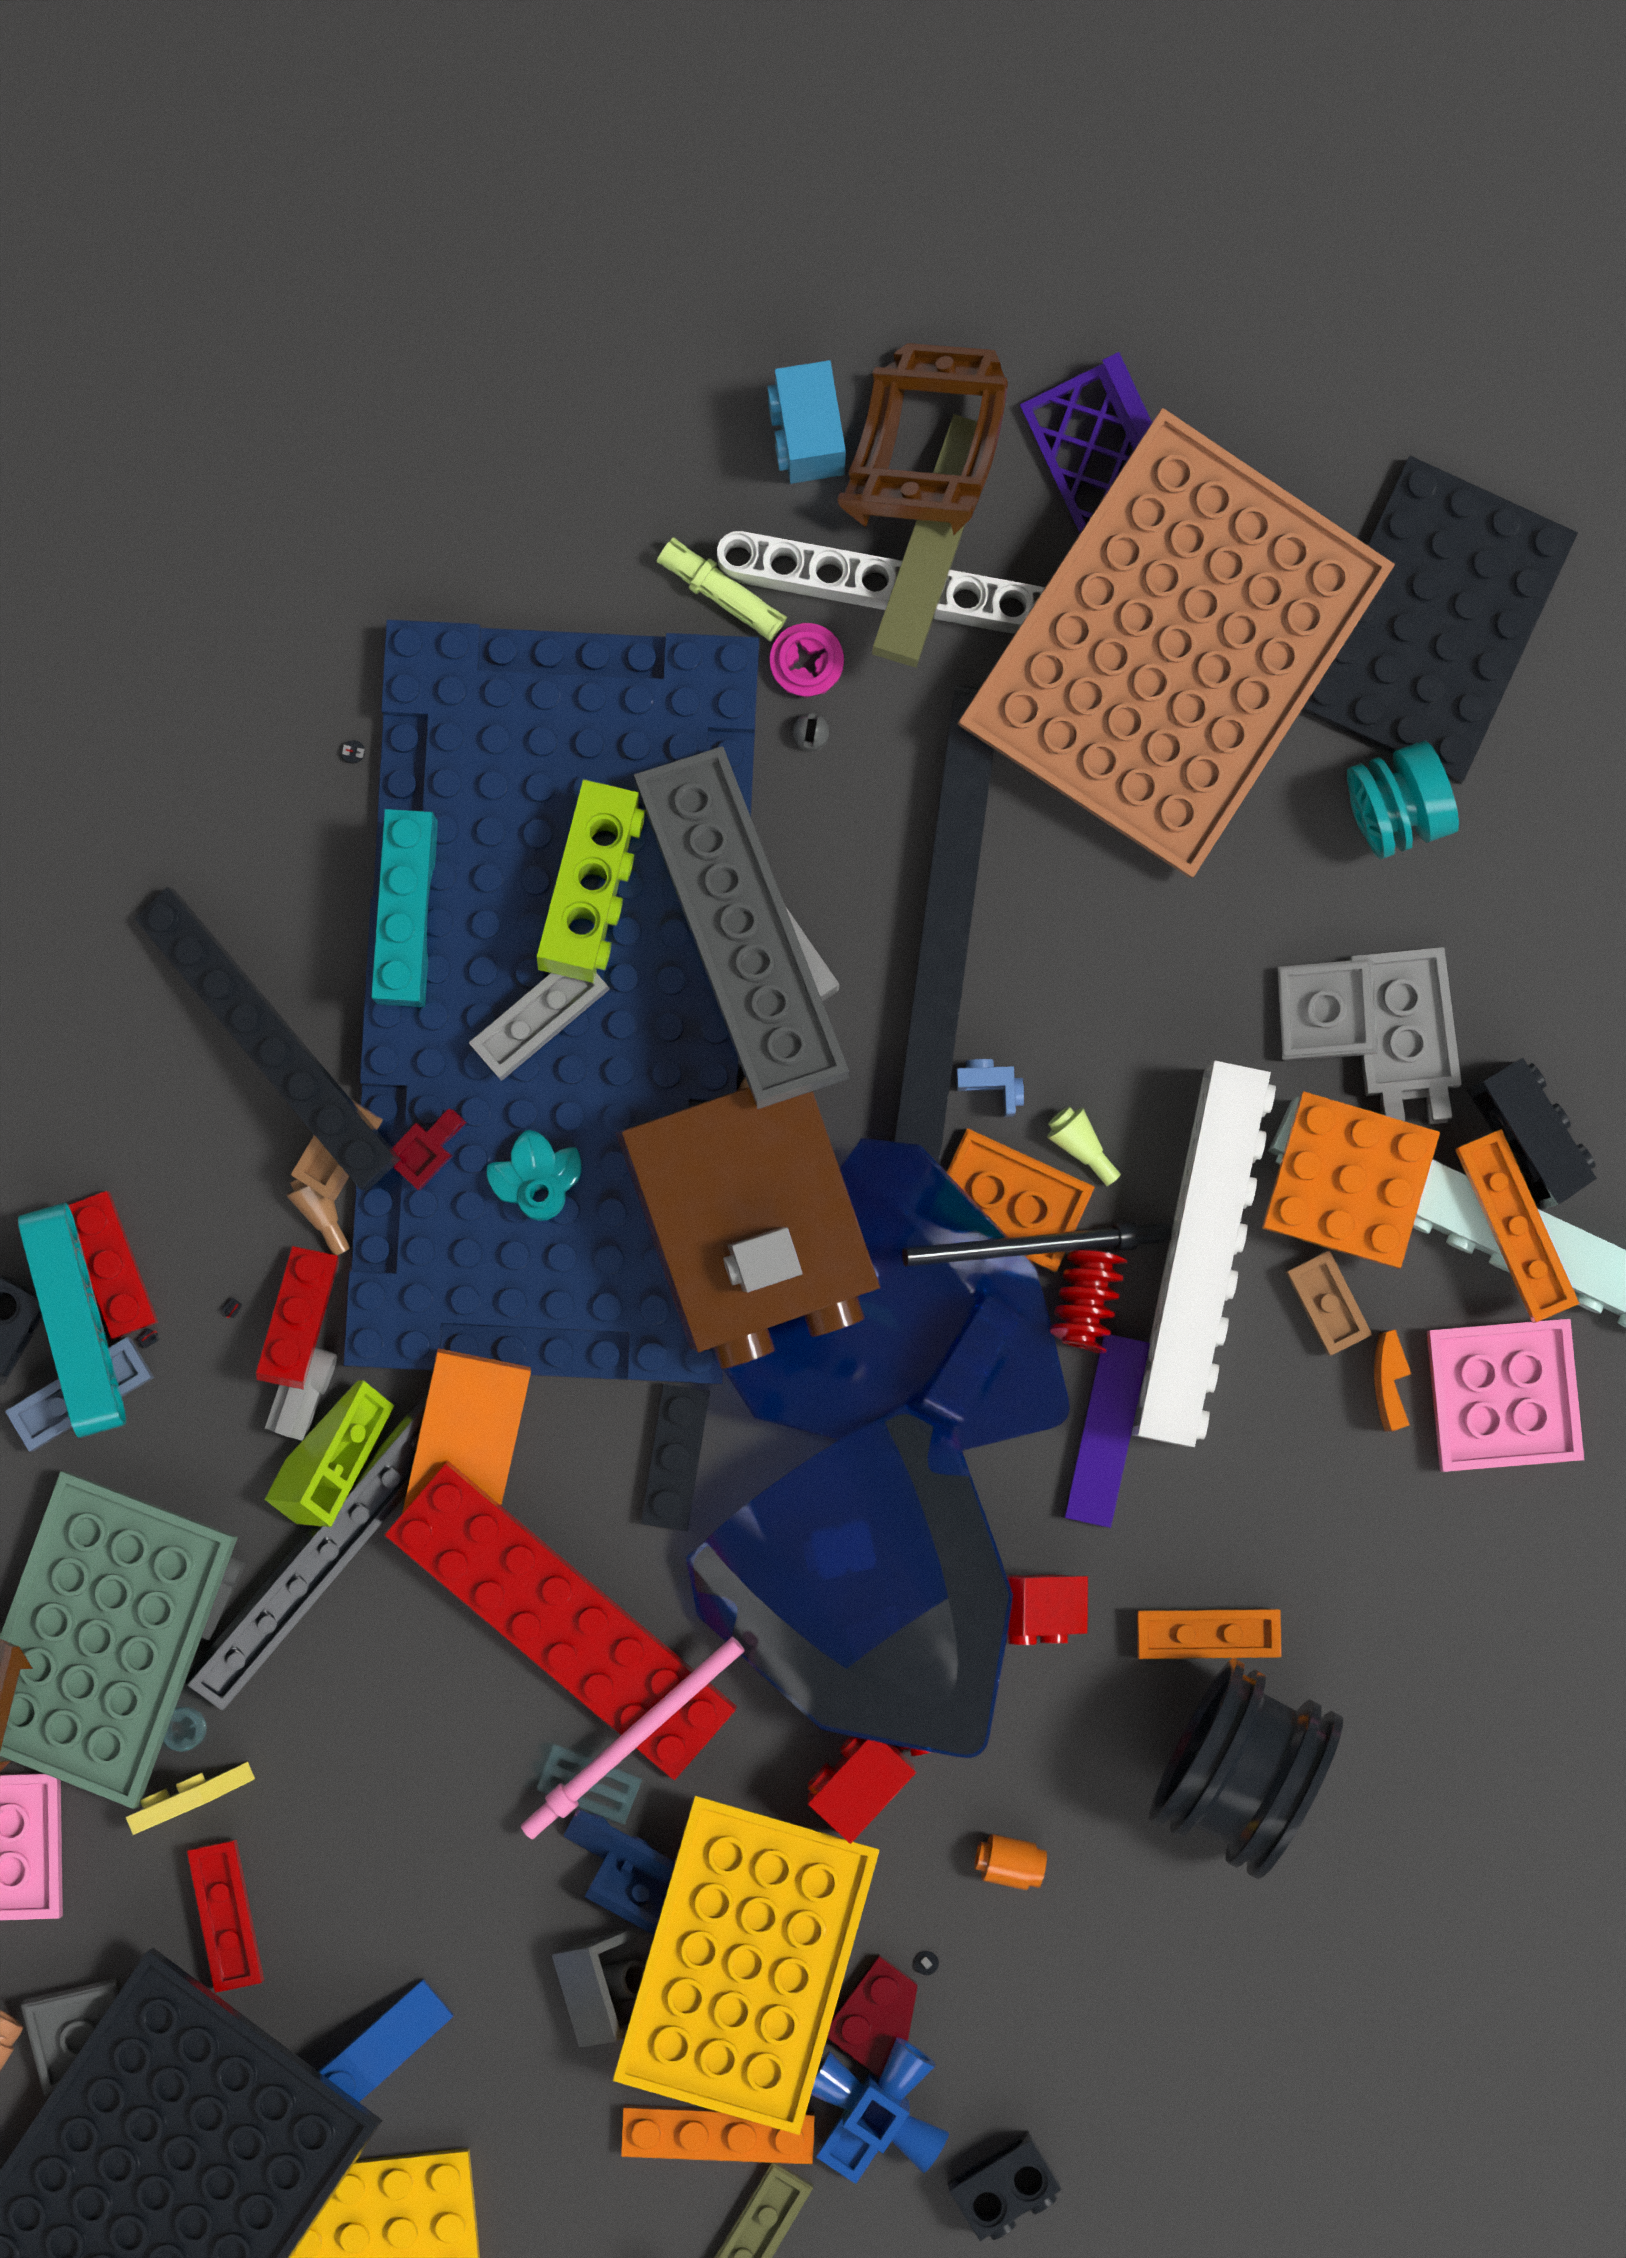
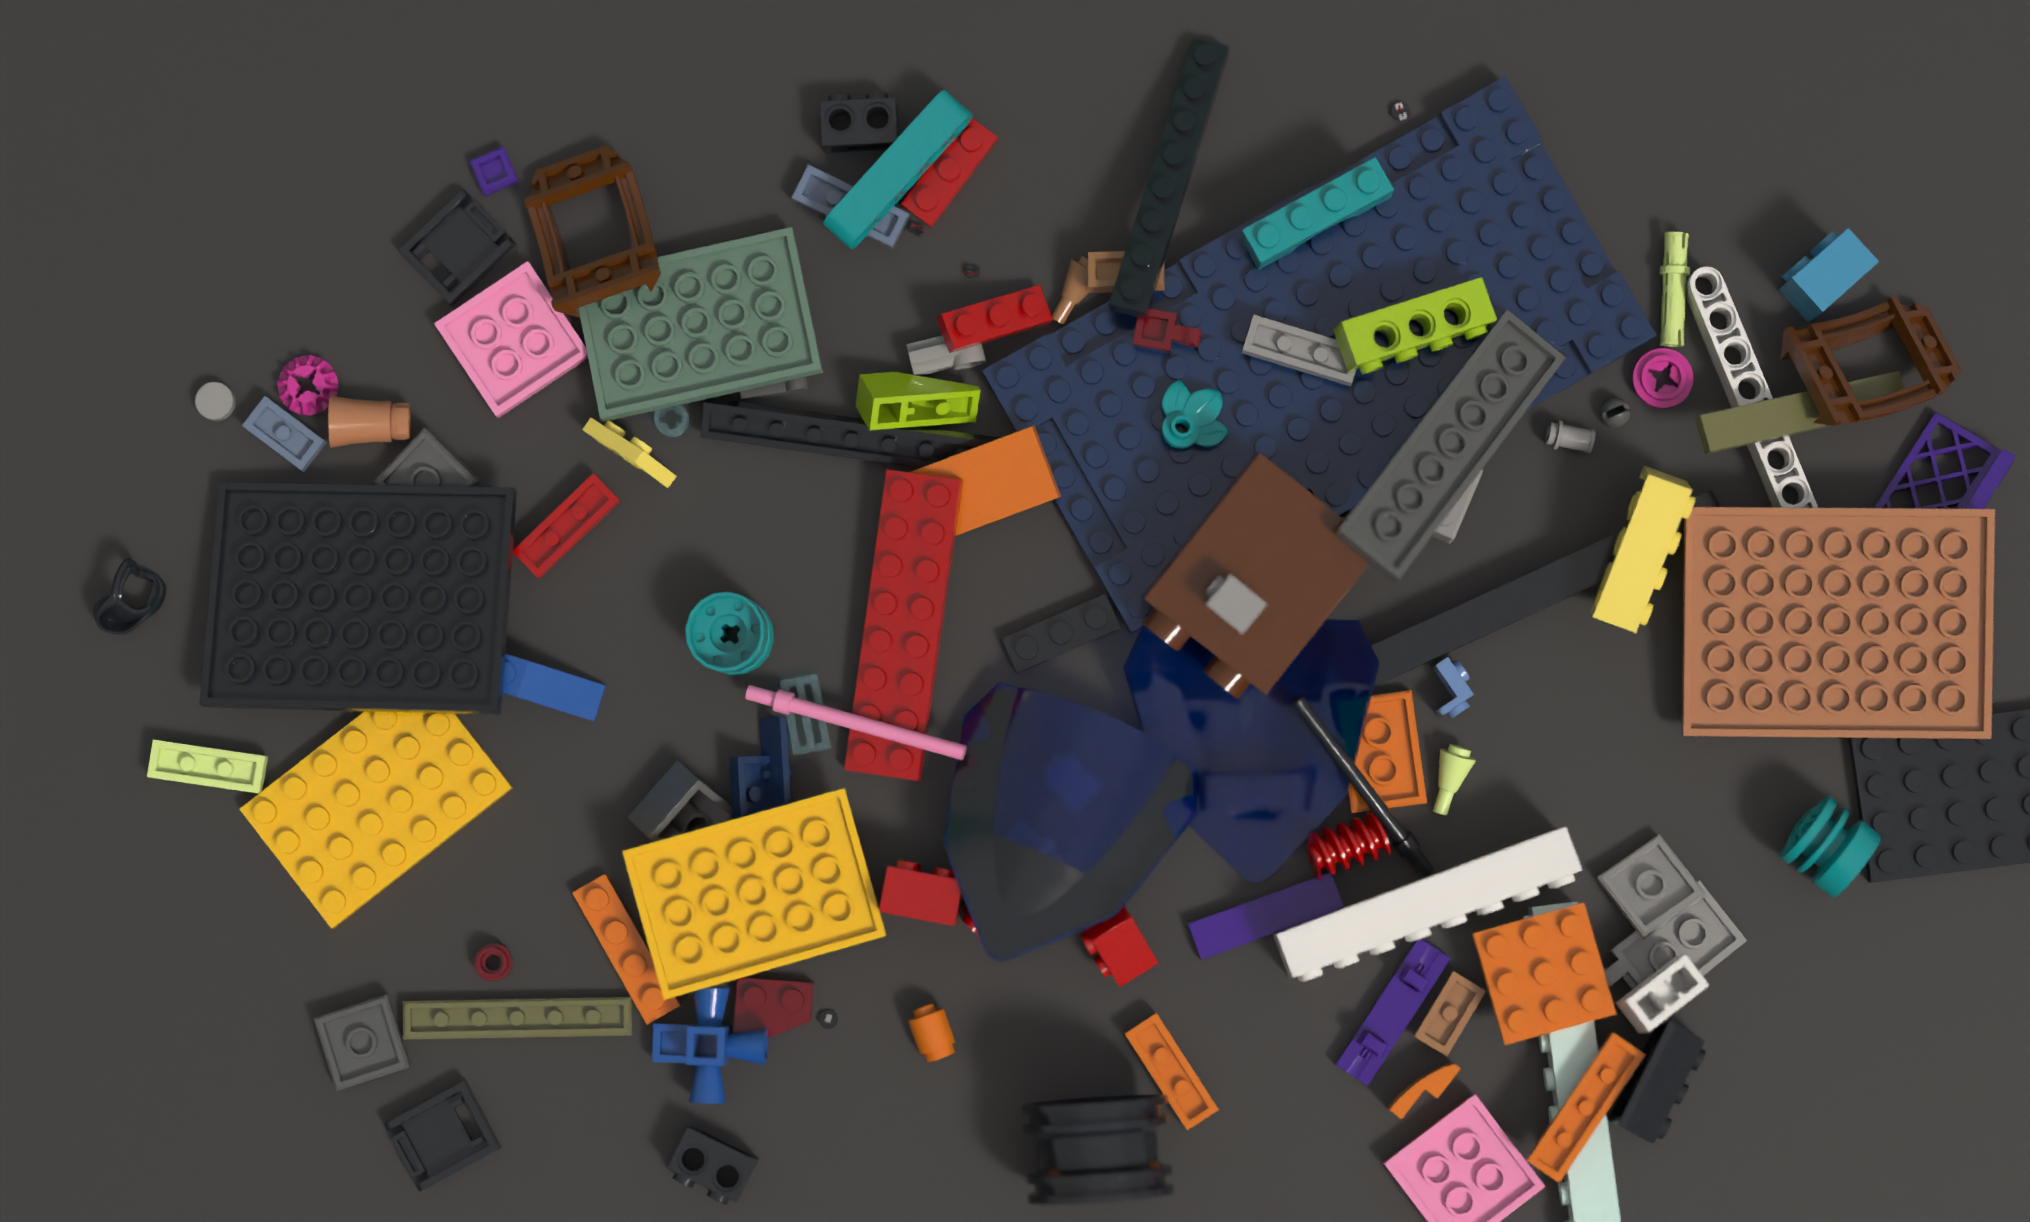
camera: 65 degrees right, 0 degrees up
none -> teal wheel [685,592,774,675]
none -> dark purple hinge [1335,939,1451,1086]
none -> light grey pin [1545,420,1595,454]
none -> light yellow wedge [1591,466,1695,633]
none -> white brick [1616,954,1709,1033]

